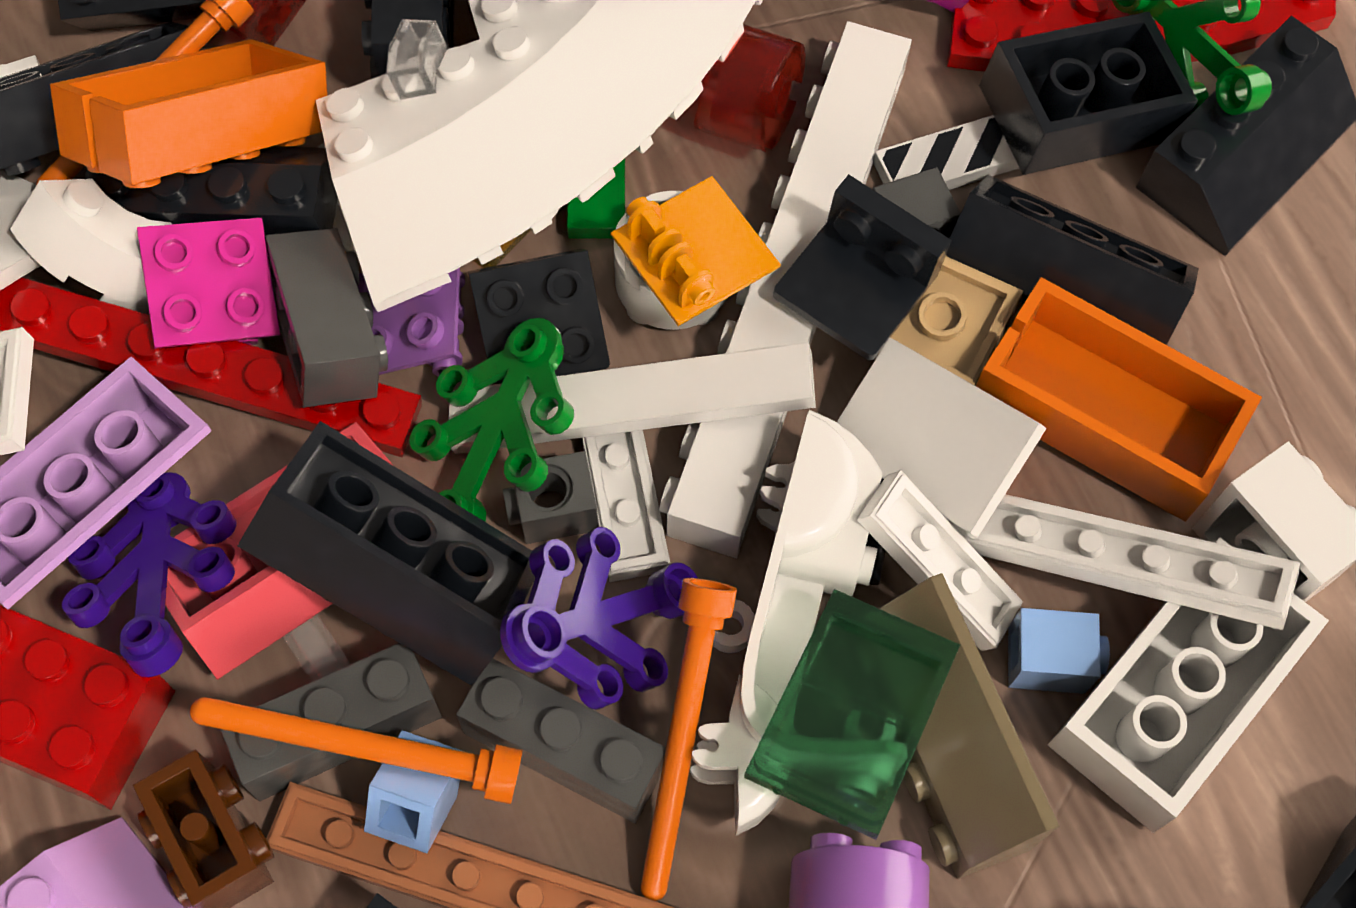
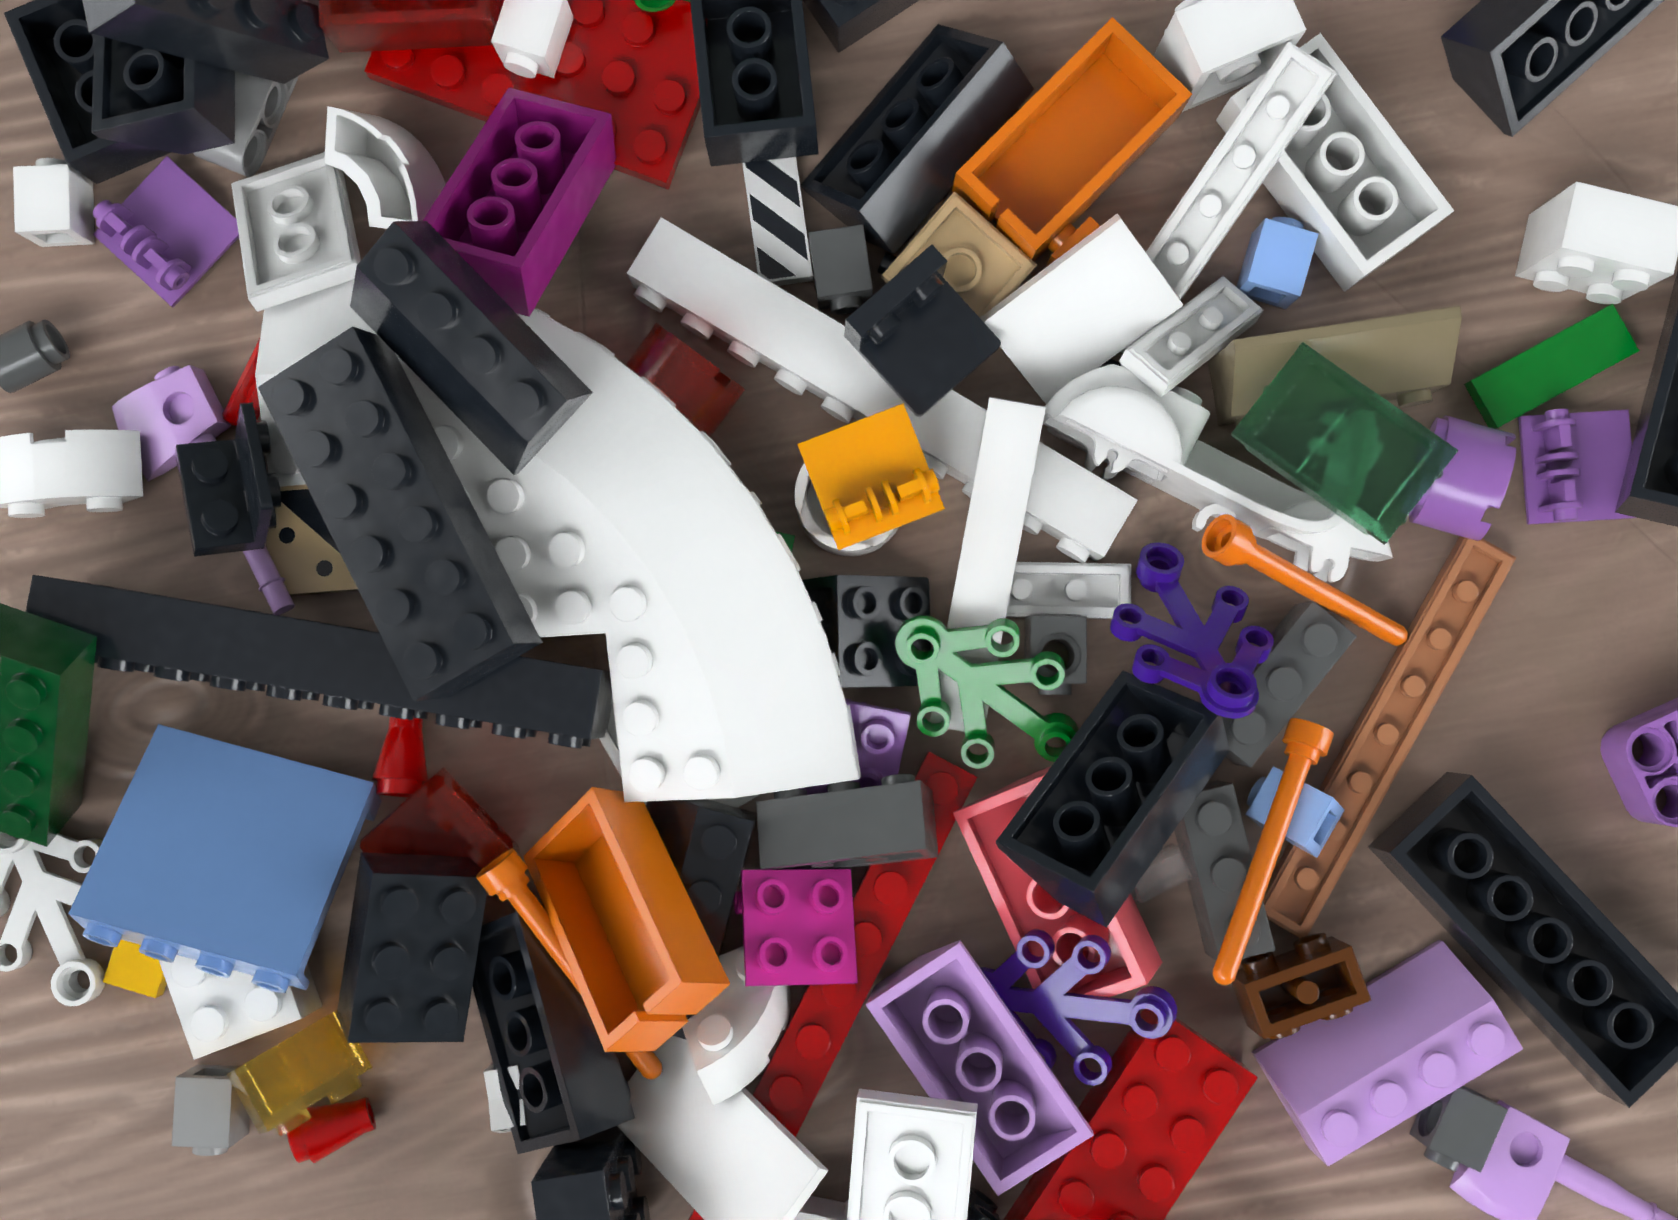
camera: 75 degrees left, 20 degrees up
clear piece [387,19,448,100] -> none

